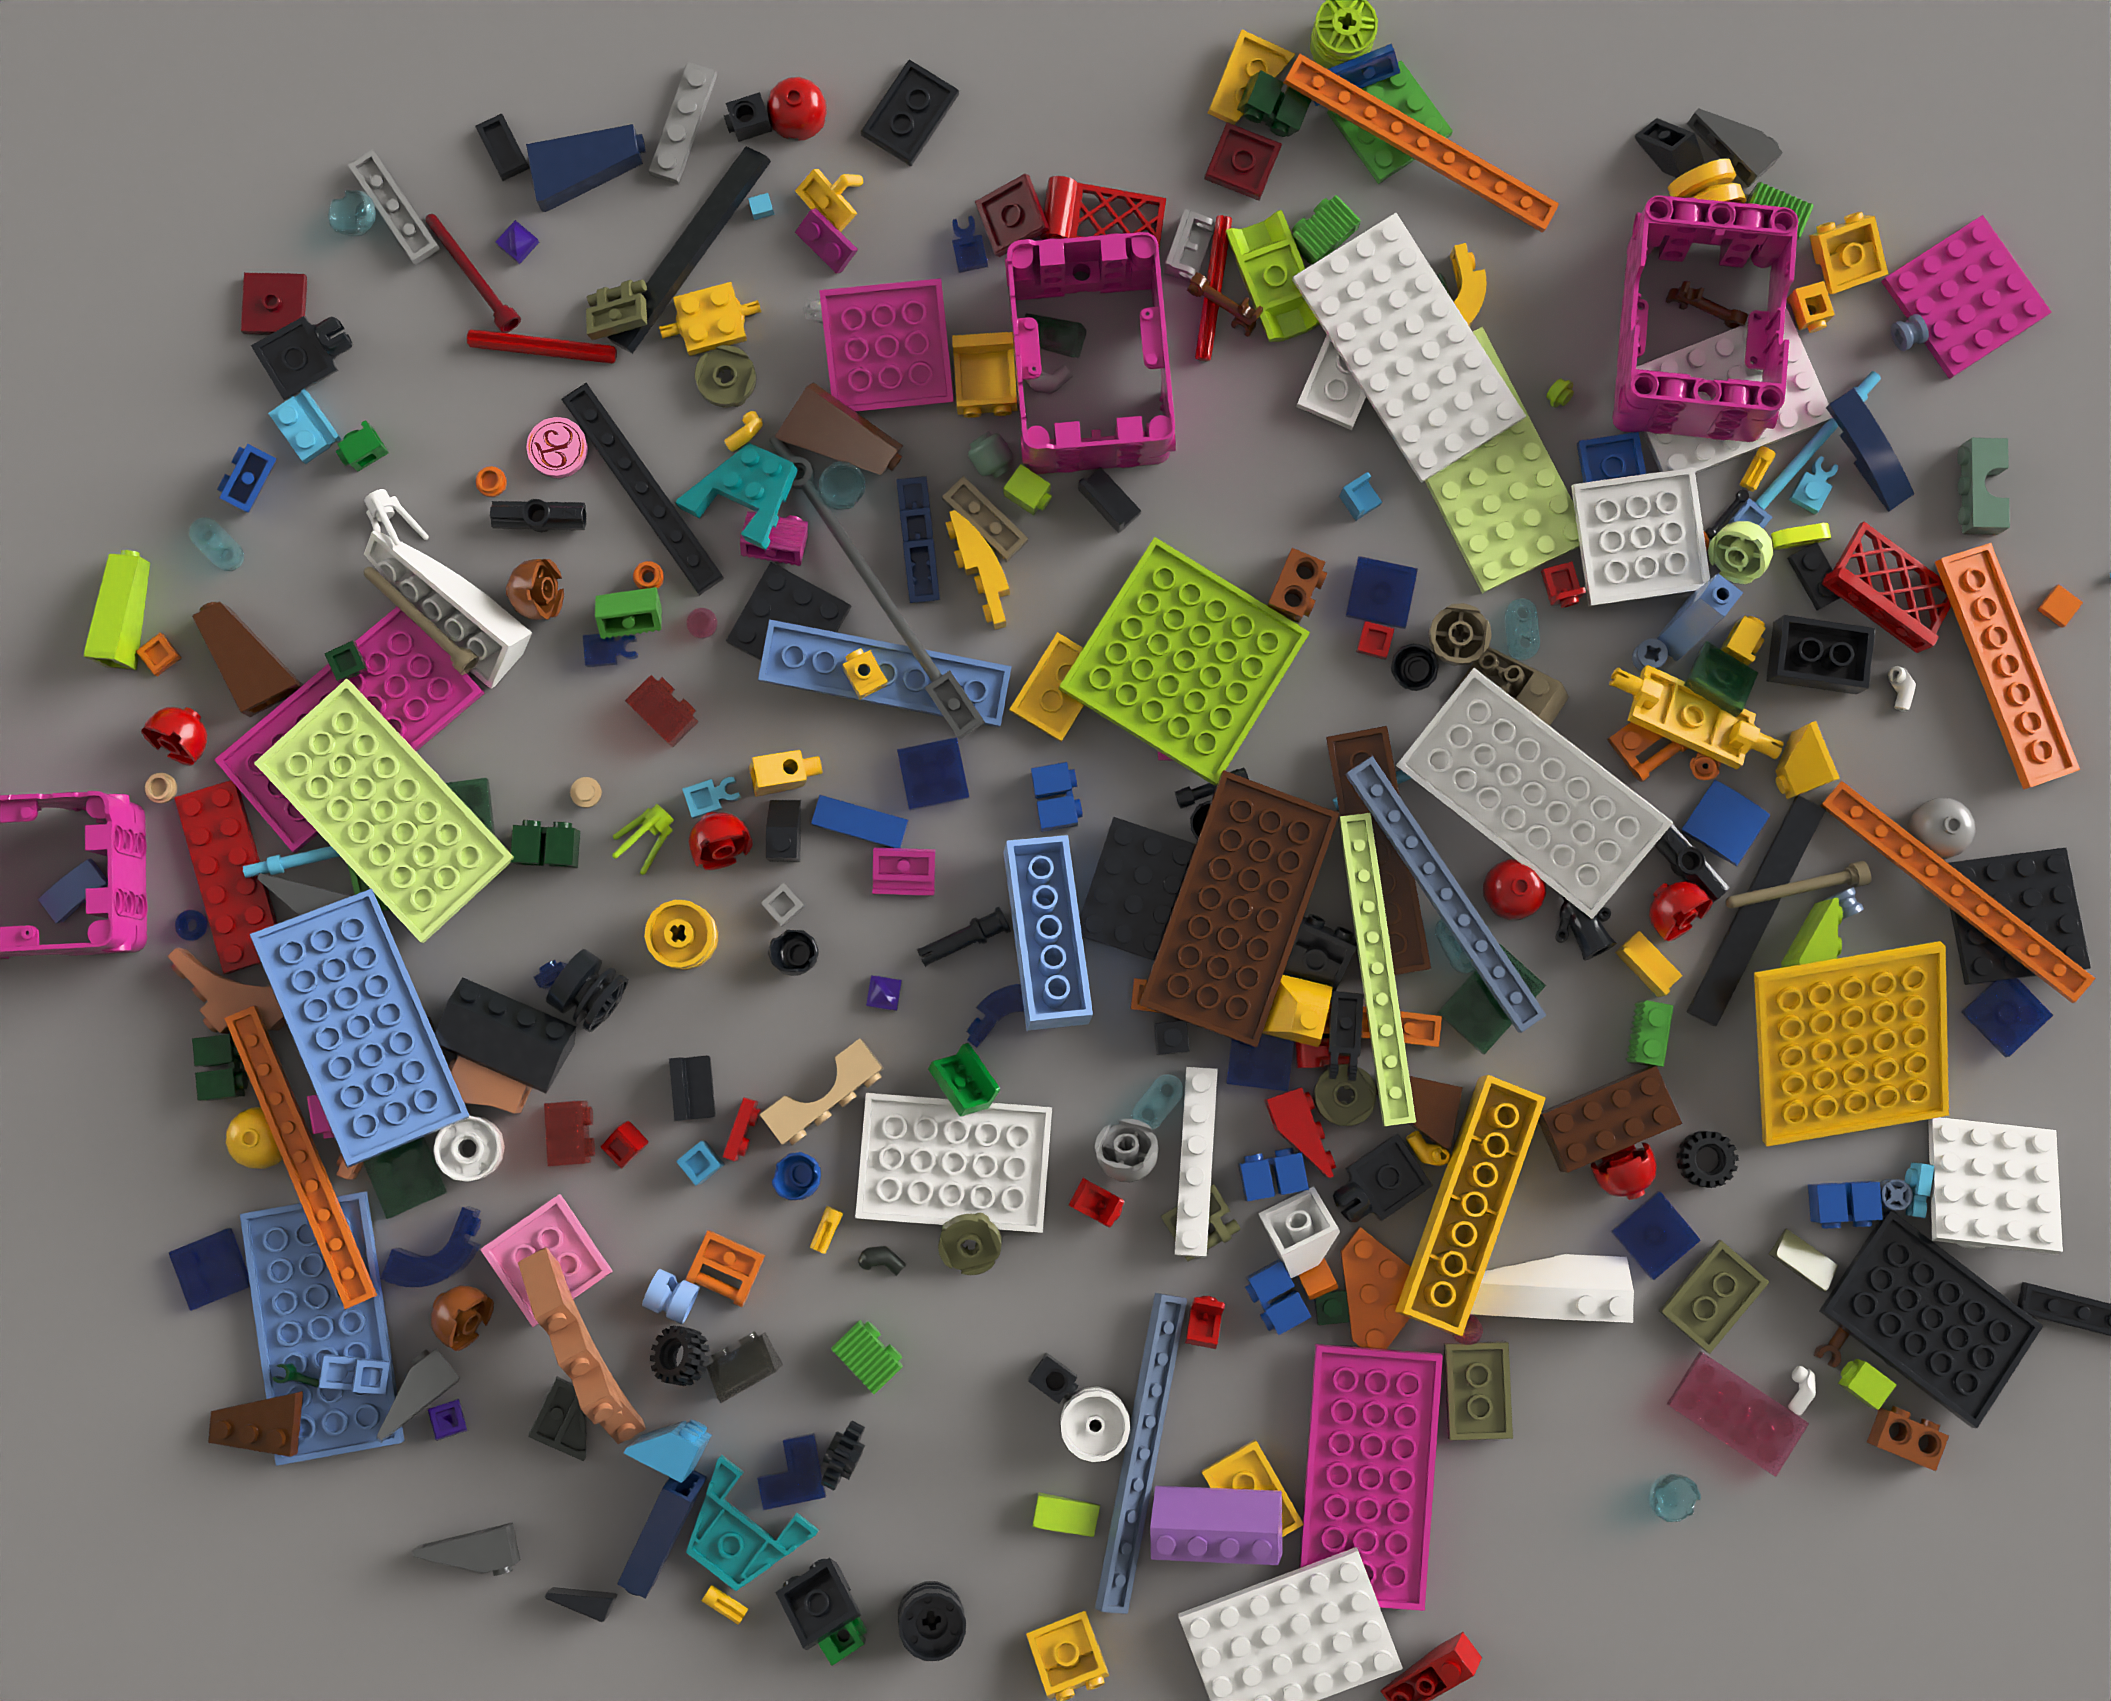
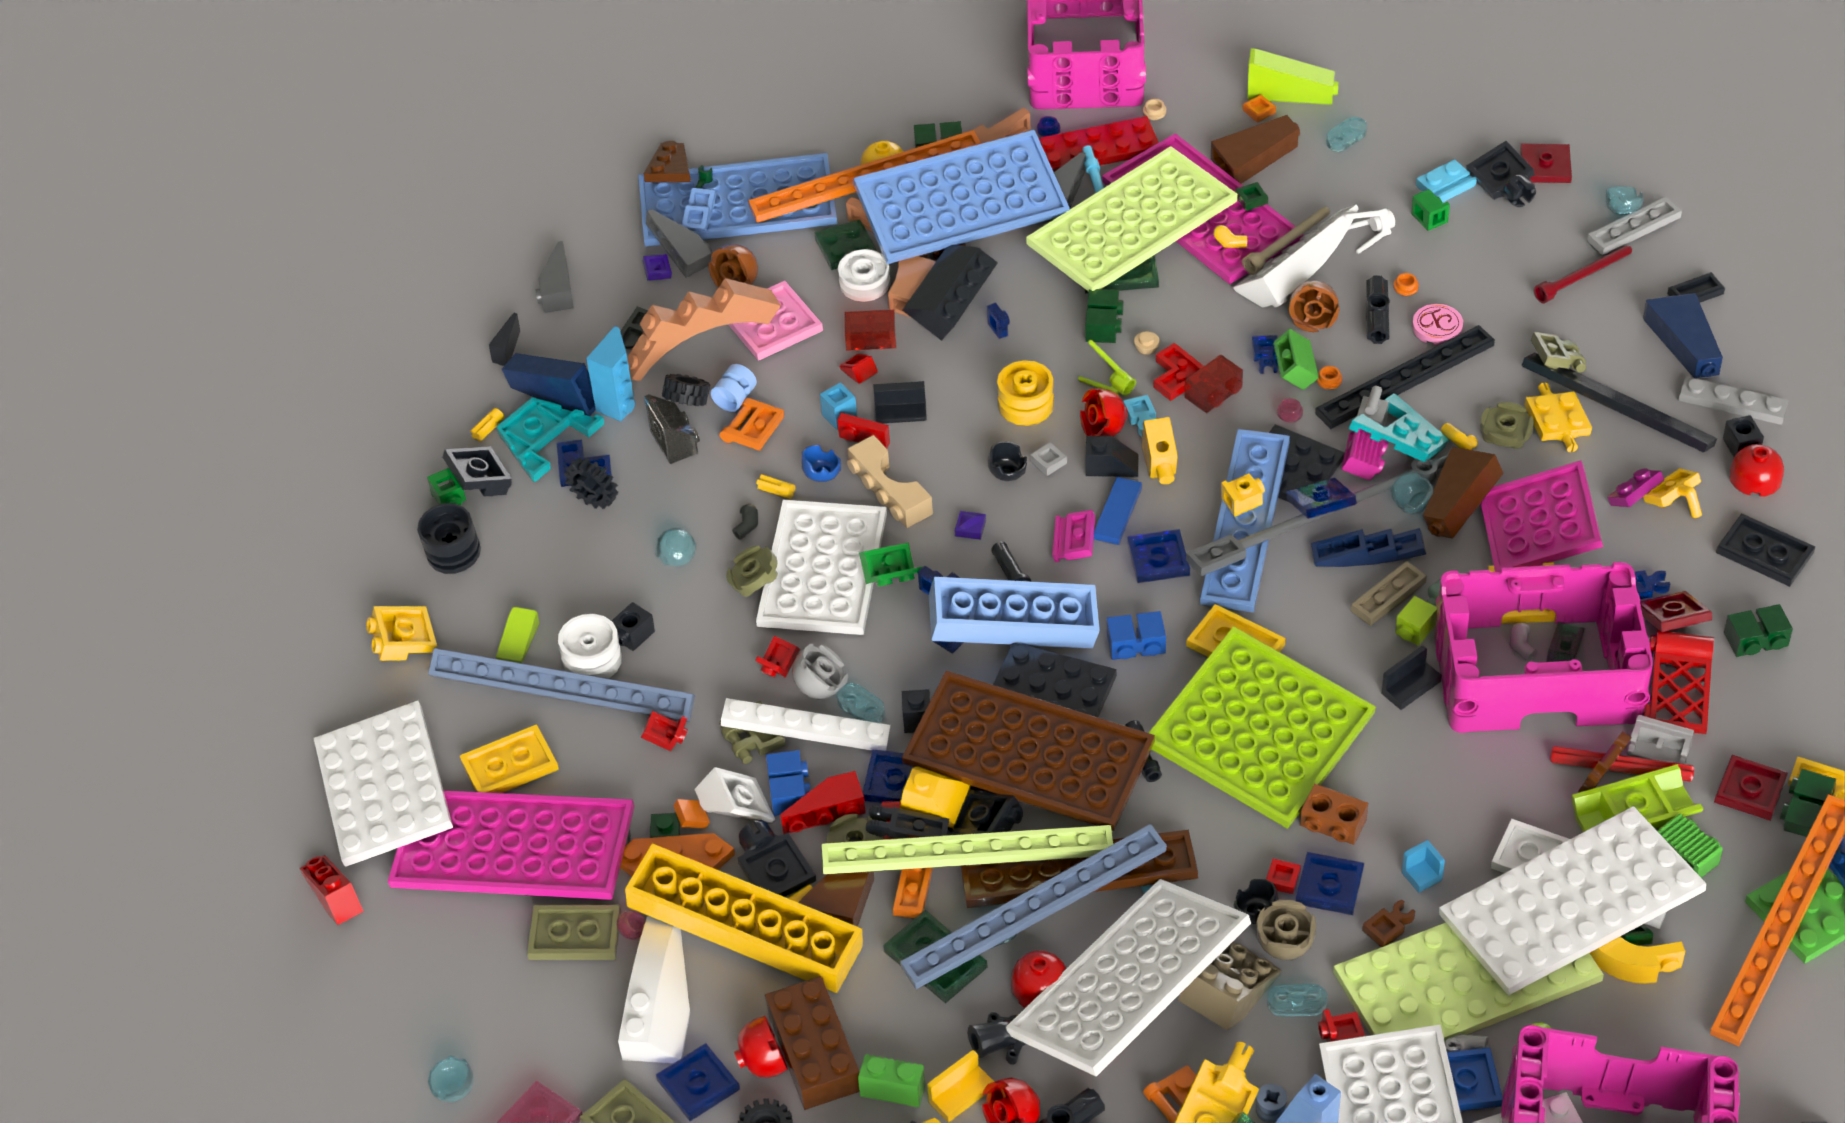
camera: 100 degrees right, 35 degrees down
red cylinder [141,707,208,766] -> none
clear blue plate [168,1228,250,1311] -> none
blue brick [217,444,277,513] -> none
clear blue arch [380,1206,482,1287] -> none
red axle [467,329,617,364] -> none
dark purple tile [495,220,540,264] -> none
black wheel [546,949,629,1032] -> none
medium azure piece [748,193,775,220] -> none
bright green brick [831,1320,903,1394] -> none
yellow slope [945,510,1010,630] -> none
medium lavender slope [1150,1486,1283,1565] -> none
blue piece [1245,1259,1312,1335] -> none
none -> clear light blue hair [655,528,696,566]
none -> red plate [1153,343,1209,401]
none -> yellow arm [1213,225,1247,248]
none -> clear blue plate [1286,478,1357,519]
none -> light grey brick [1357,386,1389,427]
none -> reddish brown plate [1362,900,1416,947]
none -> light grey arm [1445,1034,1490,1052]
none -> dark green piece [1724,604,1793,657]

